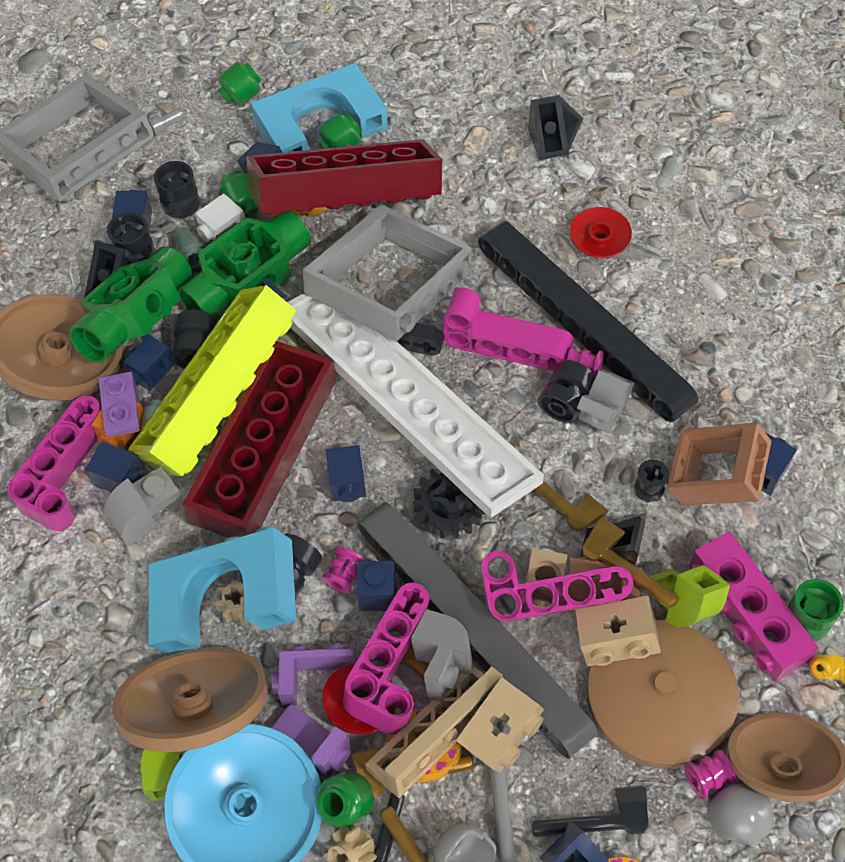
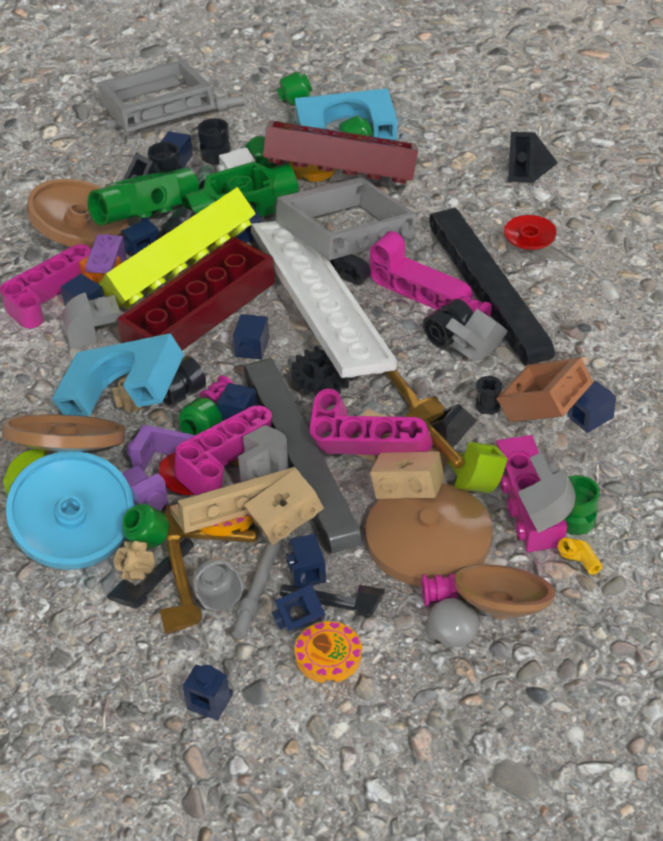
camera: 20 degrees right, 15 degrees down
none -> green head [178,397,222,436]
none -> dark blue brick [286,533,326,588]
none -> light grey brick [518,452,576,533]

